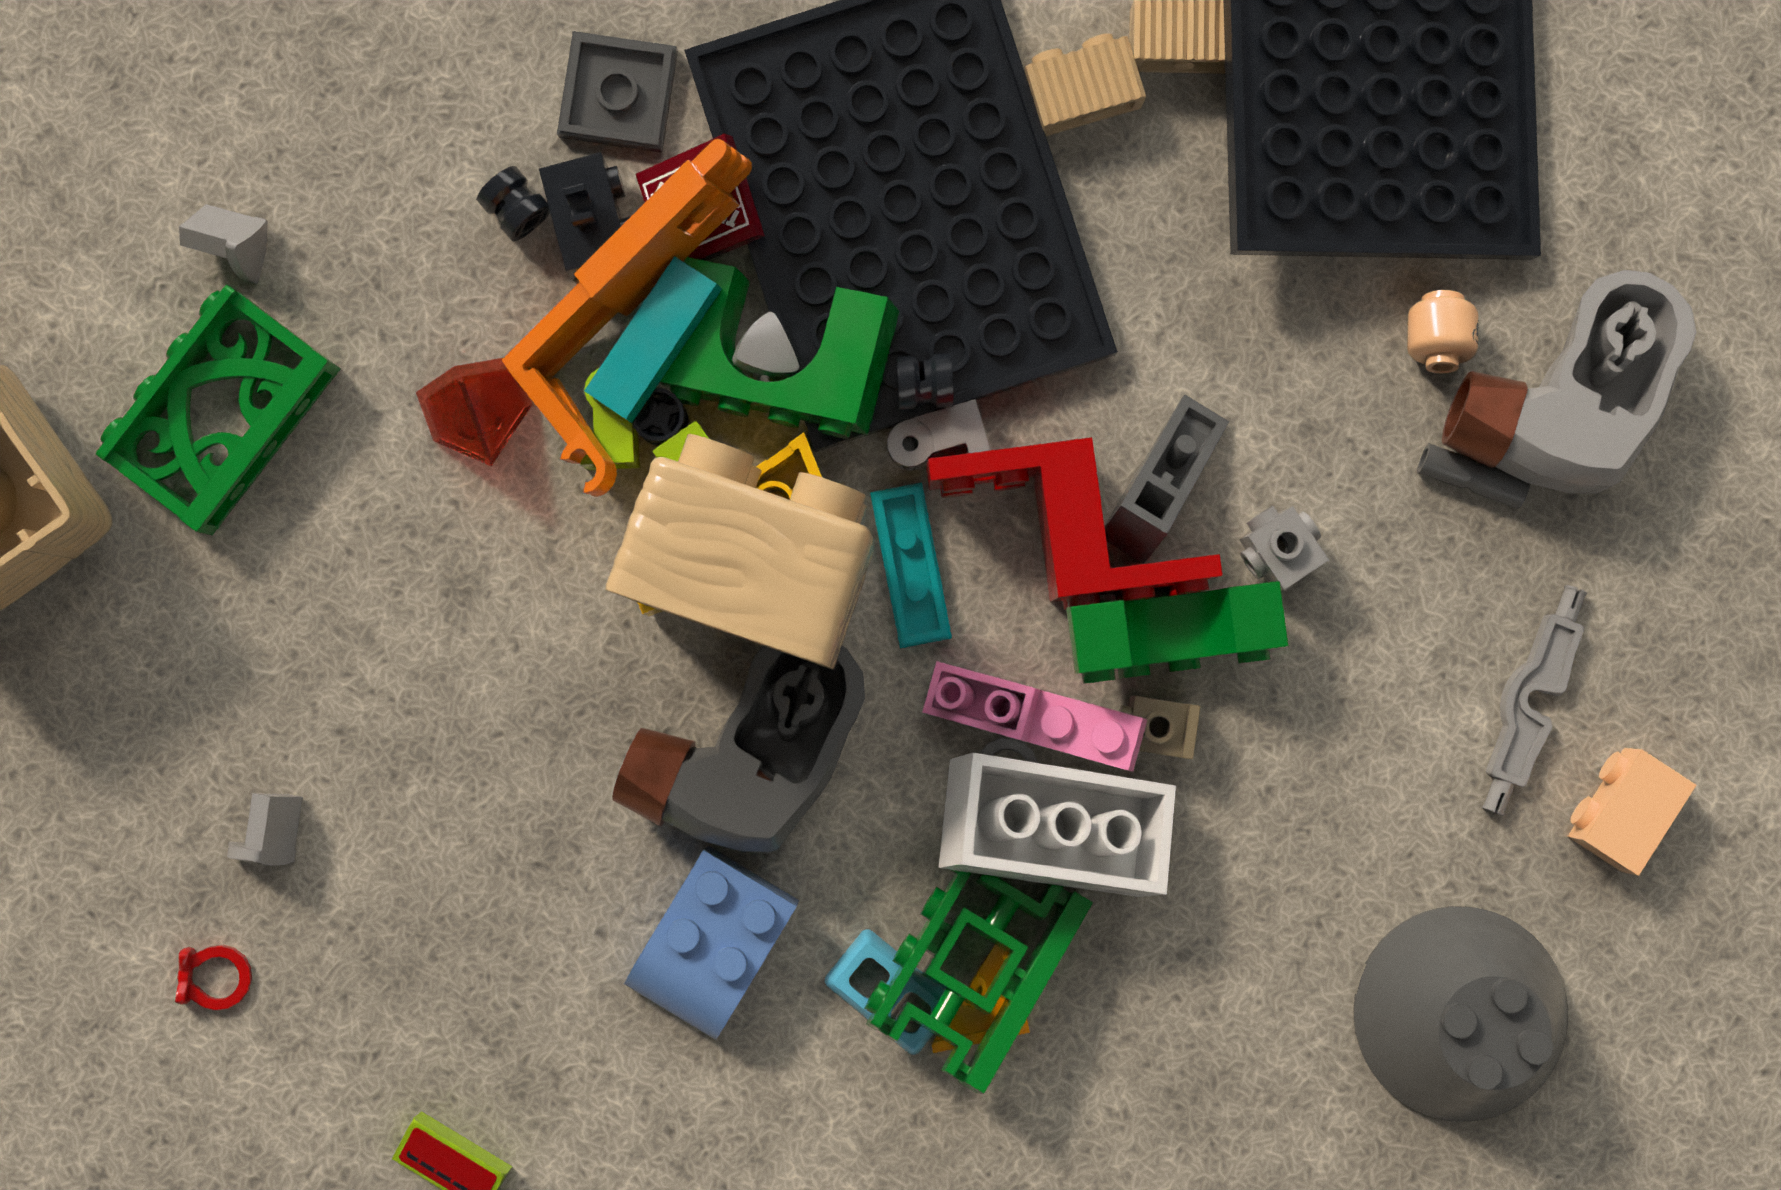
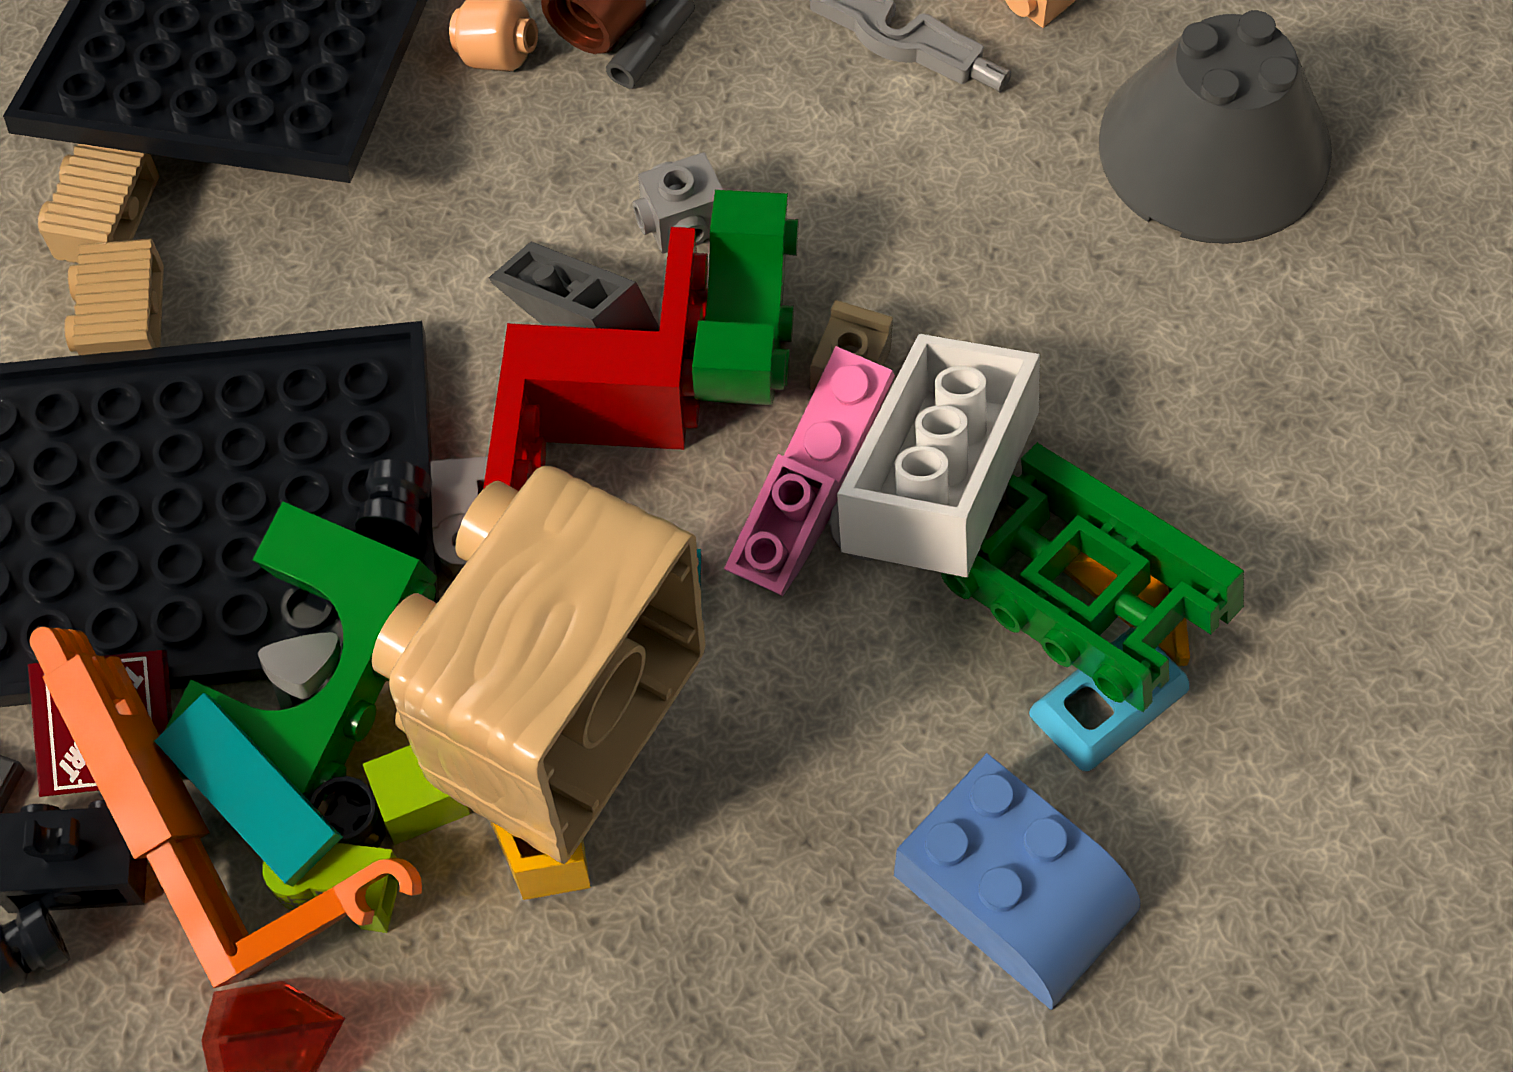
camera: 75 degrees left, 25 degrees down
dark grey piece [612,646,865,853] -> none

